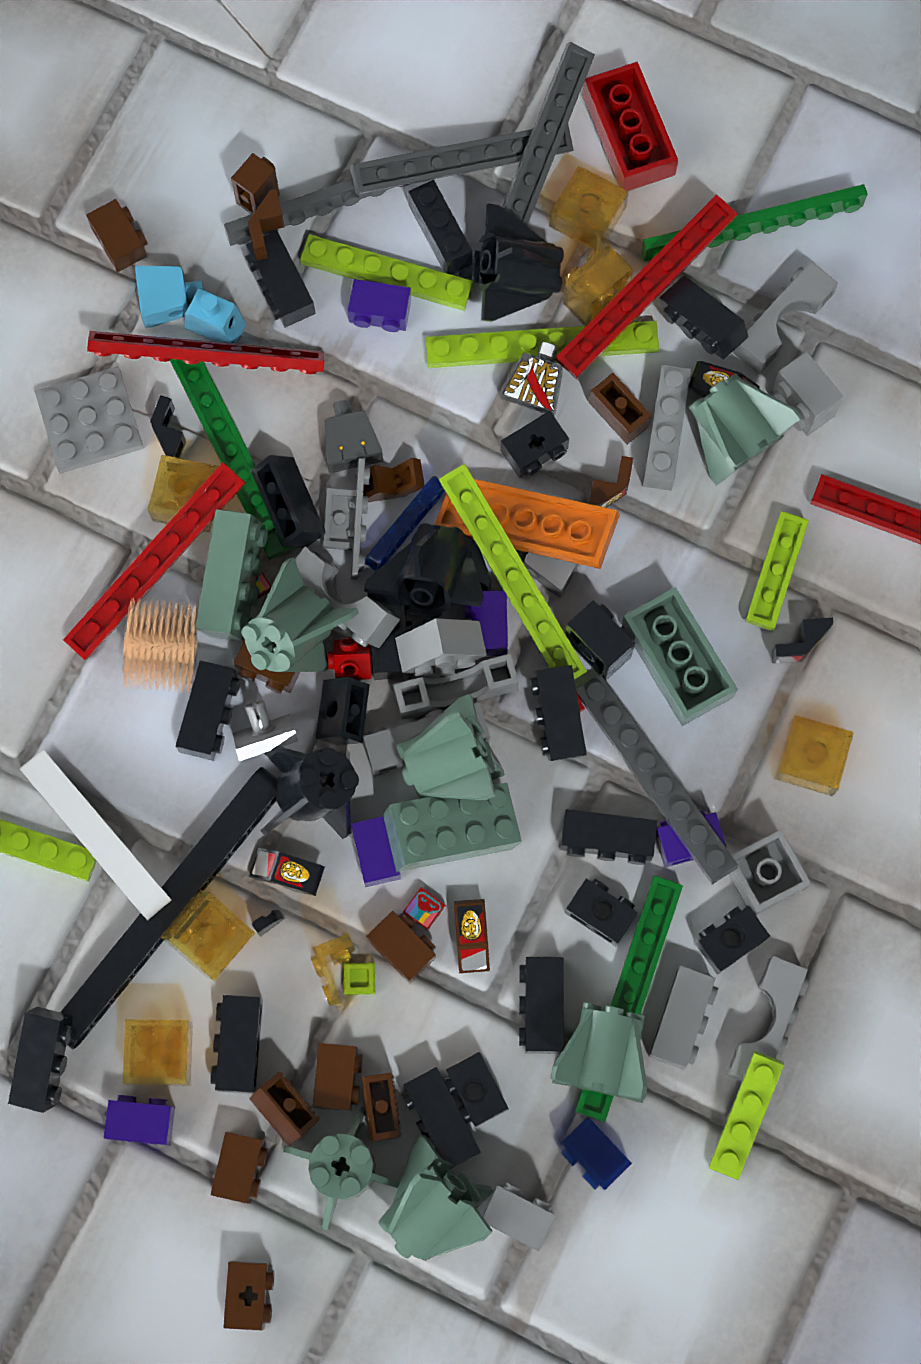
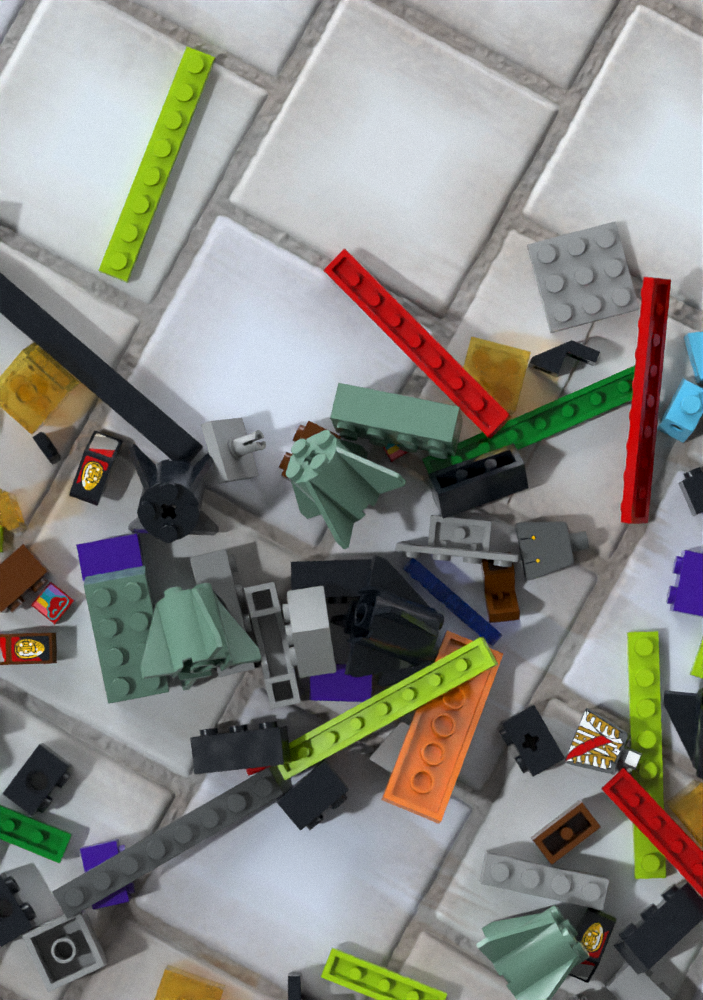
camera: 90 degrees right, 10 degrees up
white beam [20,749,171,920] -> none
light nougat piece [122,598,198,694] -> none
black brick [175,660,241,761] -> none
light grey arch [295,546,400,648] -> none
black brick [316,677,370,745] -> none
red brick [328,637,372,680] -> none
black brick [560,809,657,865] -> none
reddish brown slope [589,456,633,508] -> none
sand green brick [621,587,738,726] -> none

